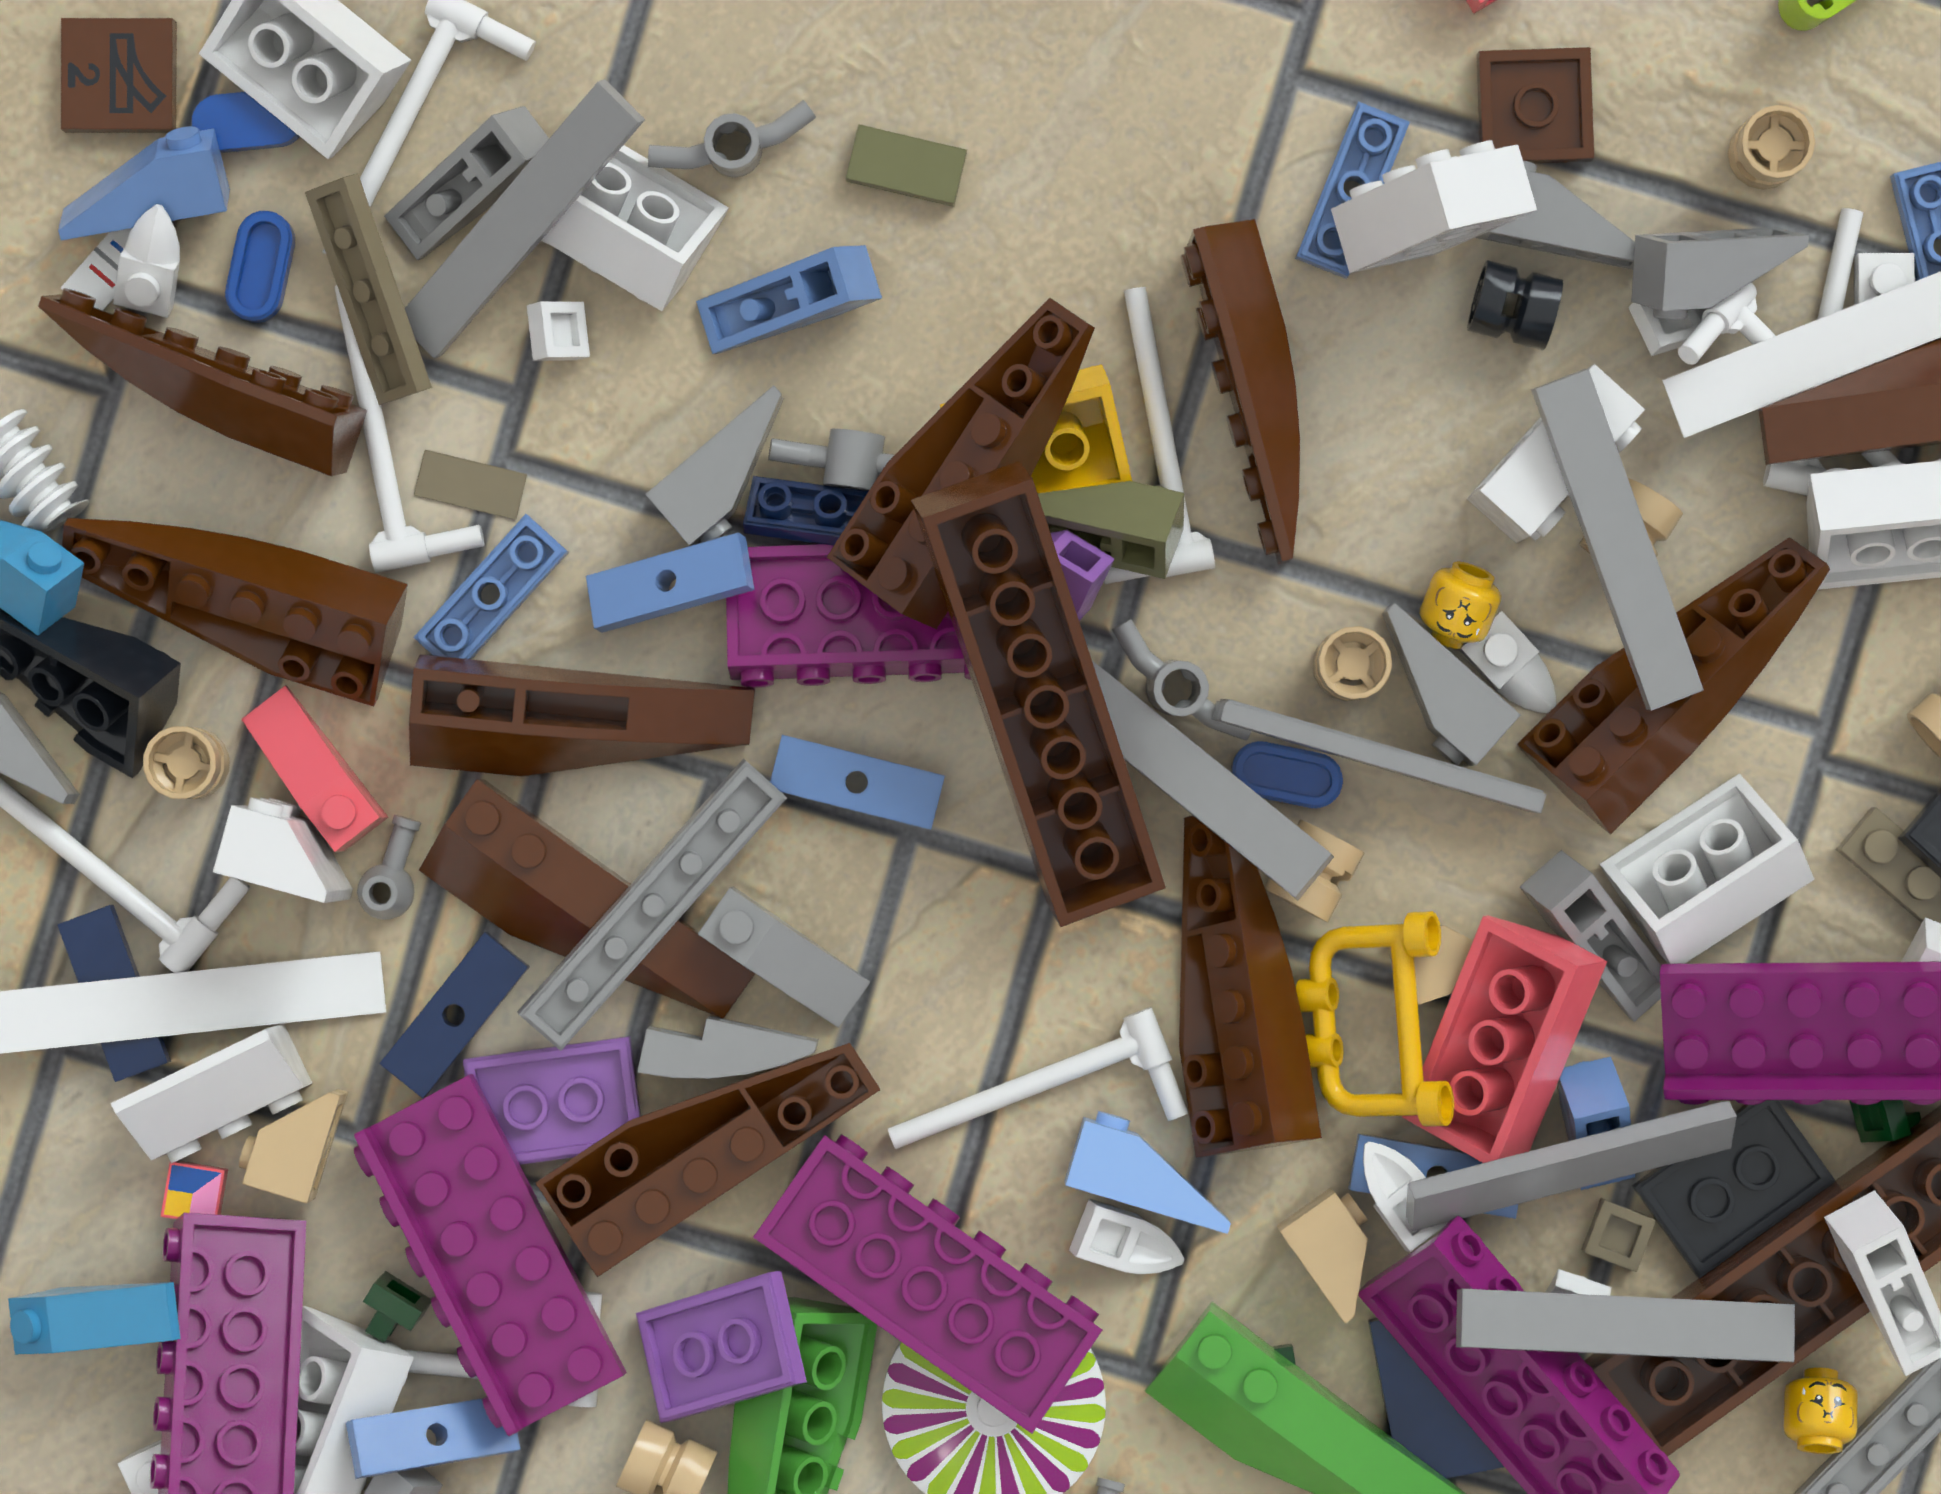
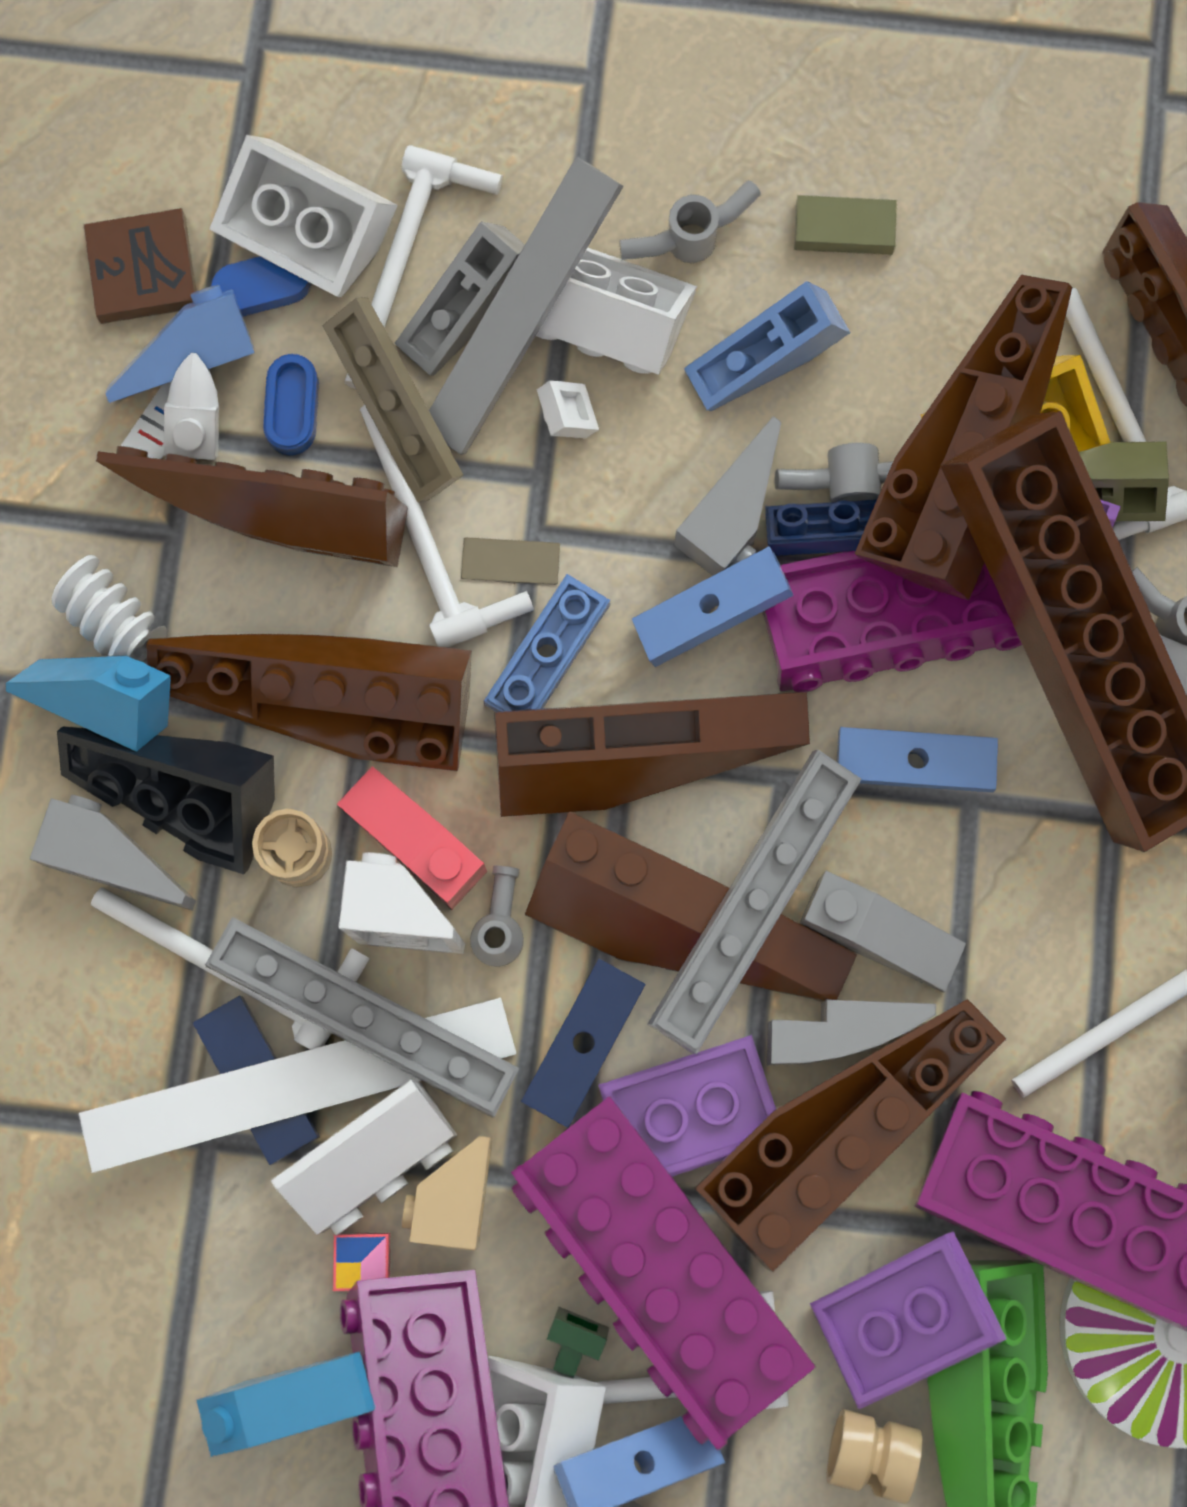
camera: 10 degrees left, 10 degrees down
none -> light grey tile [205,917,519,1118]

